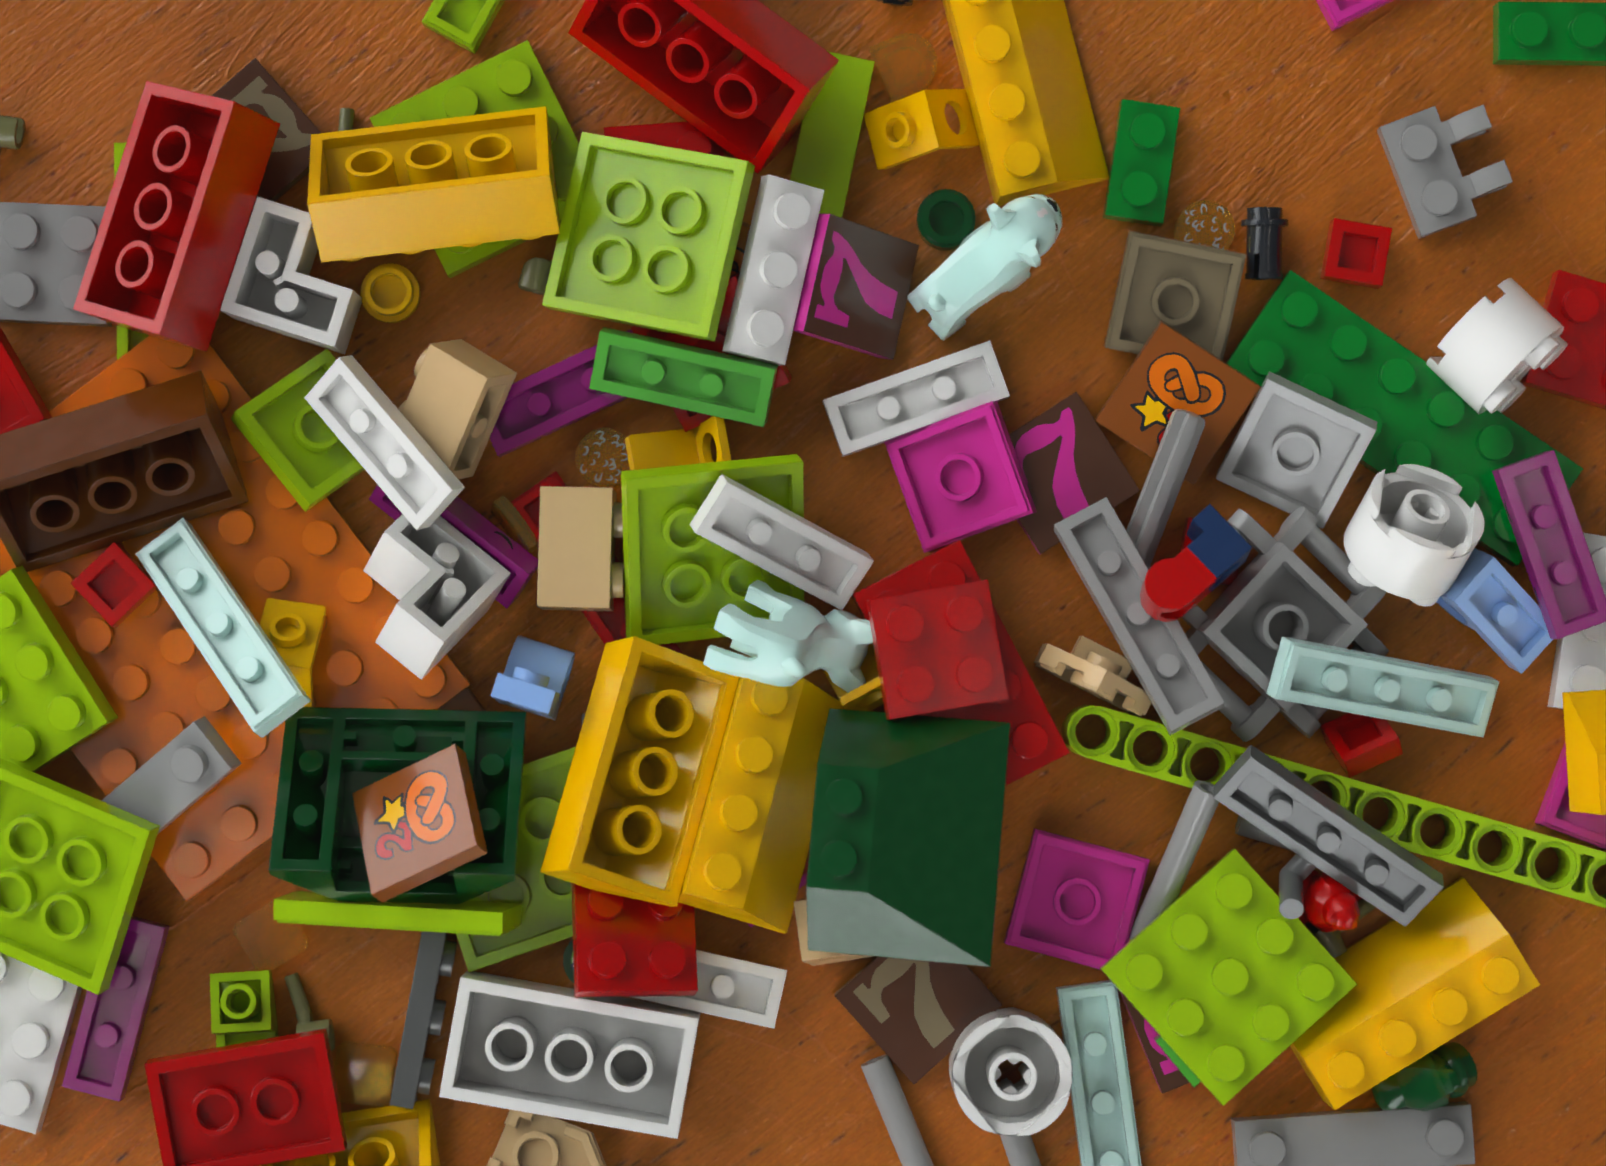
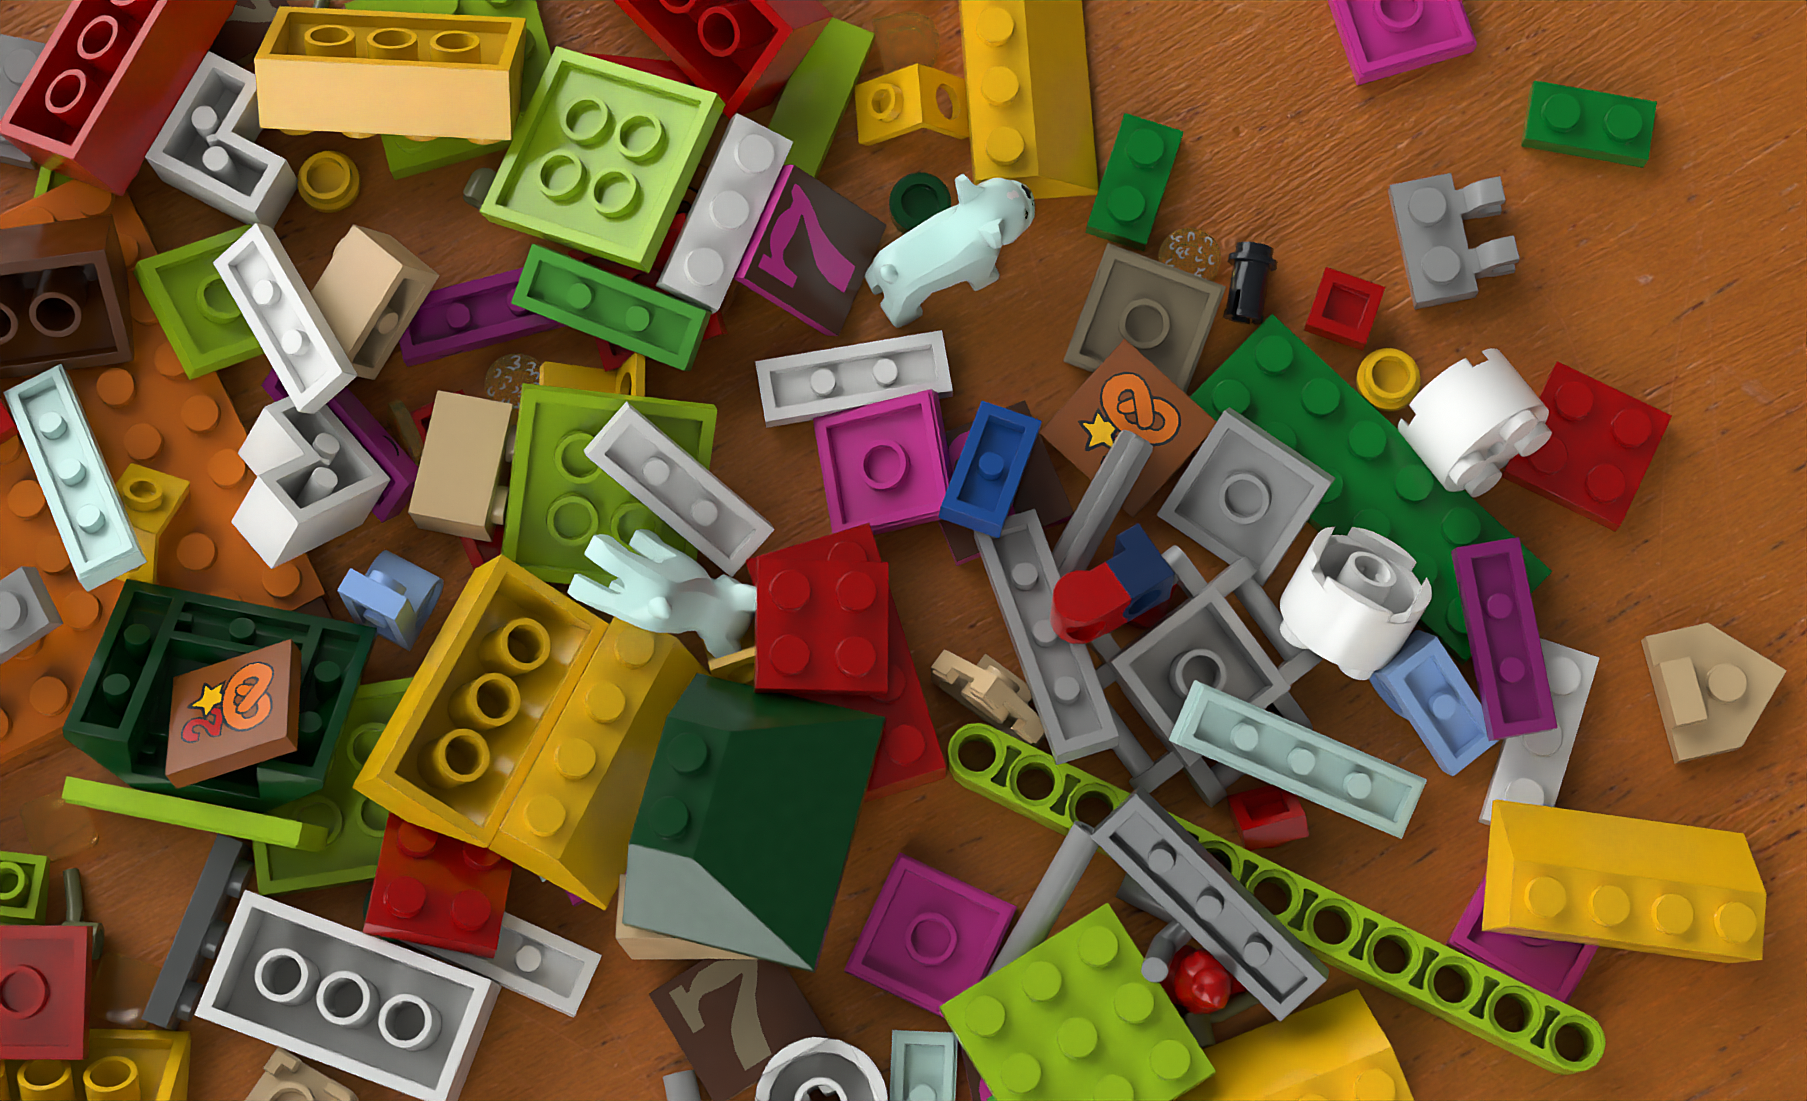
camera: 20 degrees right, 10 degrees down
none -> blue plate [938,401,1042,538]
none -> yellow plate [1356,348,1420,411]

